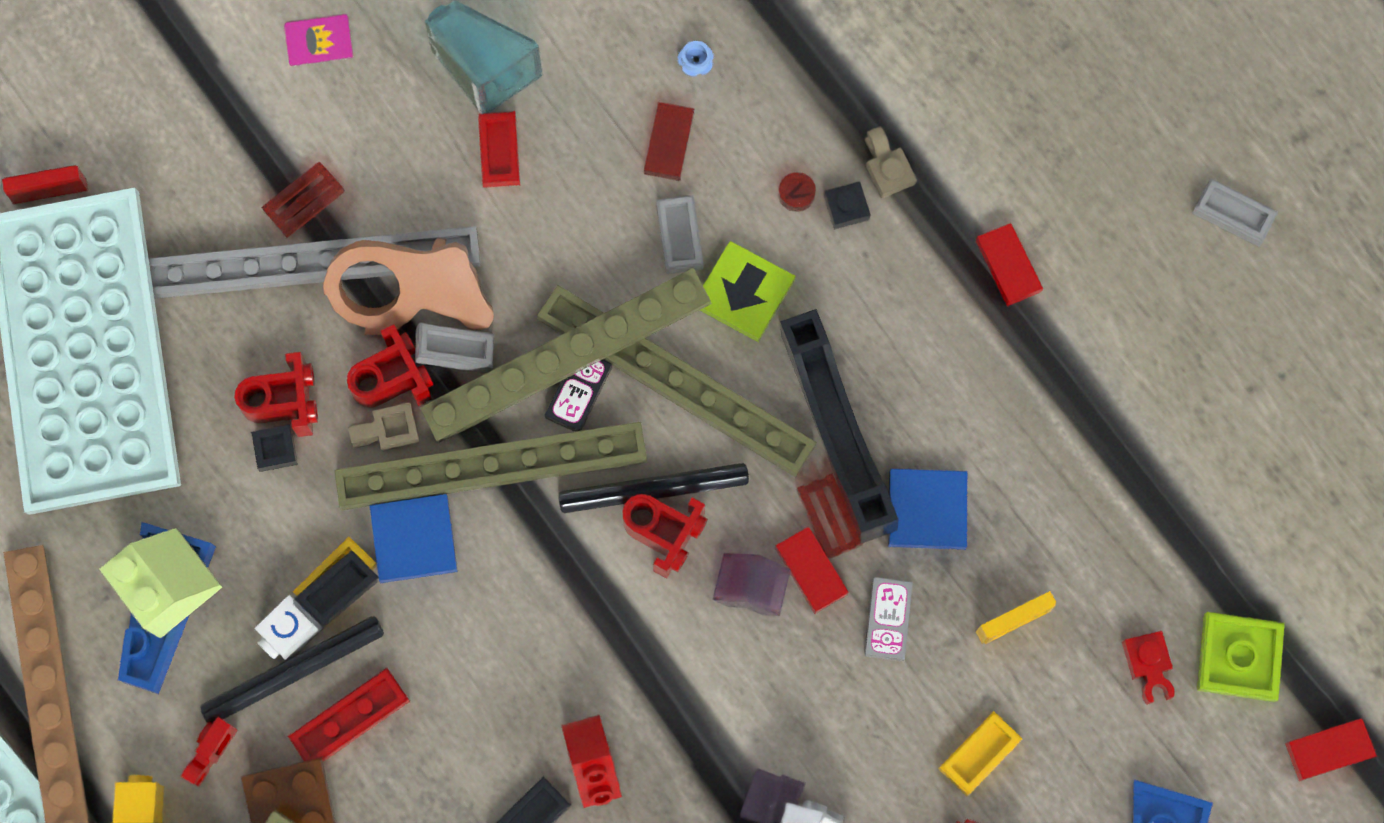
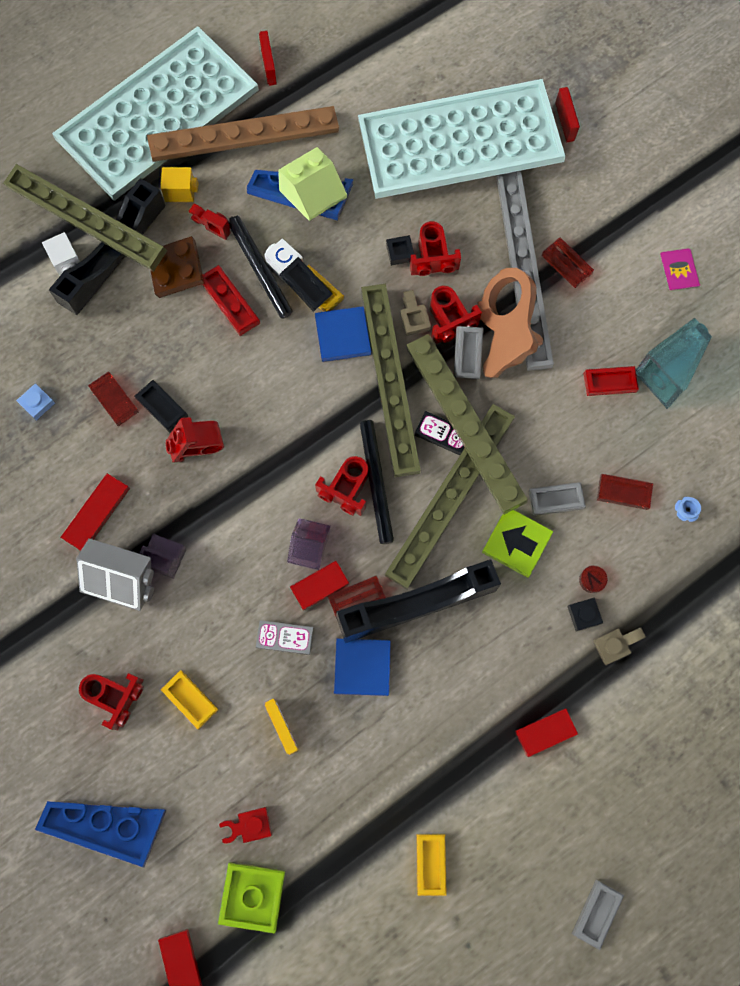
camera: 90 degrees right, 0 degrees up
none -> yellow tile [416,834,447,896]

